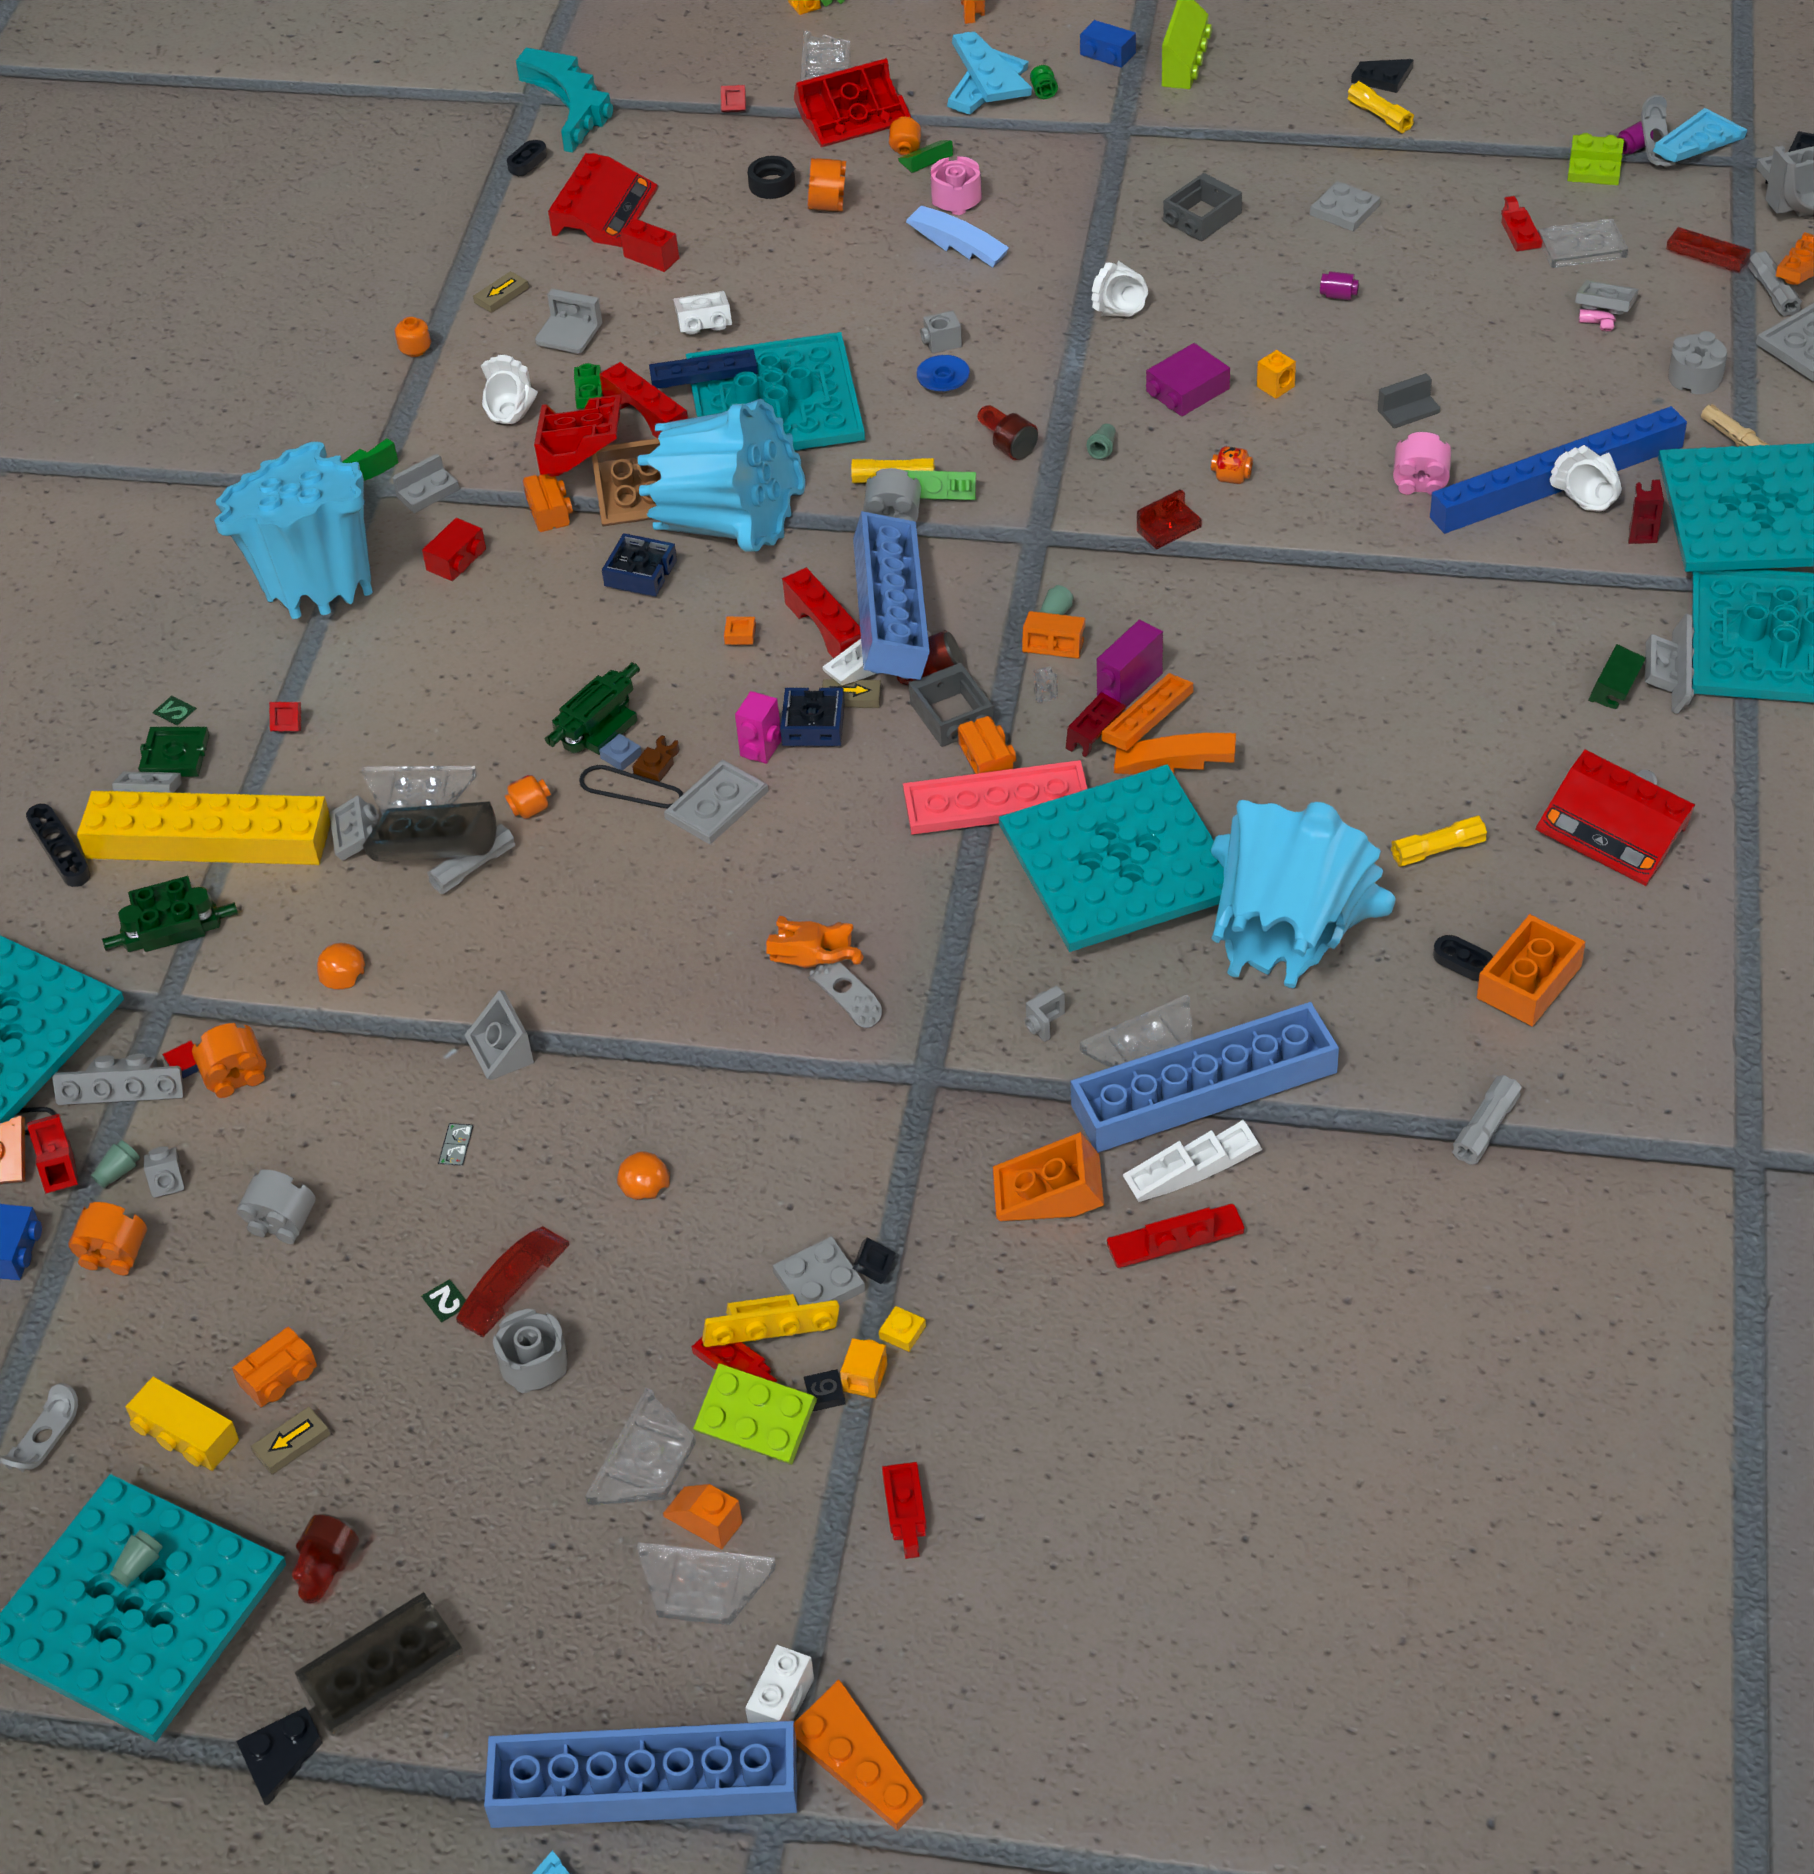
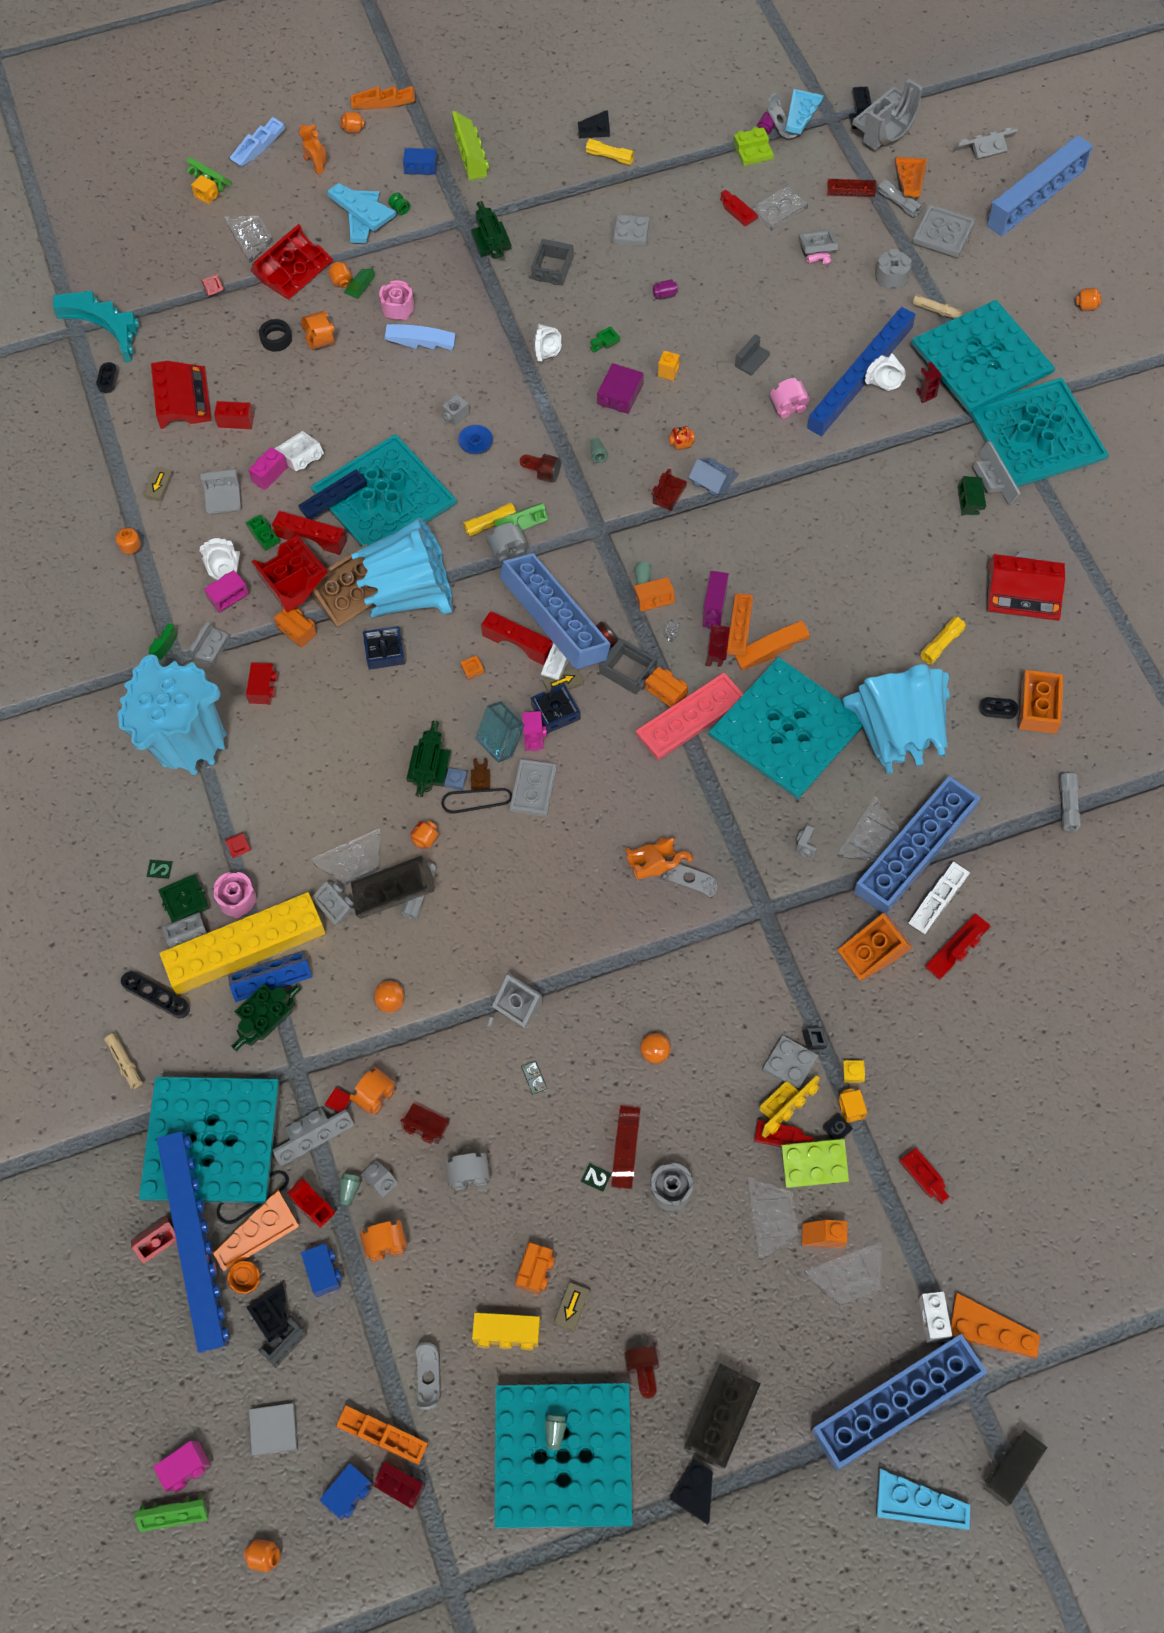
camera: 30 degrees left, 15 degrees up
none -> dark pink brick [204,570,249,613]
none -> bright pink brick [213,872,257,918]
none -> blue fence [228,951,312,1002]
none -> dark pink brick [248,447,288,490]
none -> clear red bracket [400,1103,450,1144]
none -> dark green piece [471,201,511,259]
none -> clear light blue brick [475,701,524,763]
none -> green plate [590,326,620,353]
none -> sand blue slope [689,458,739,495]

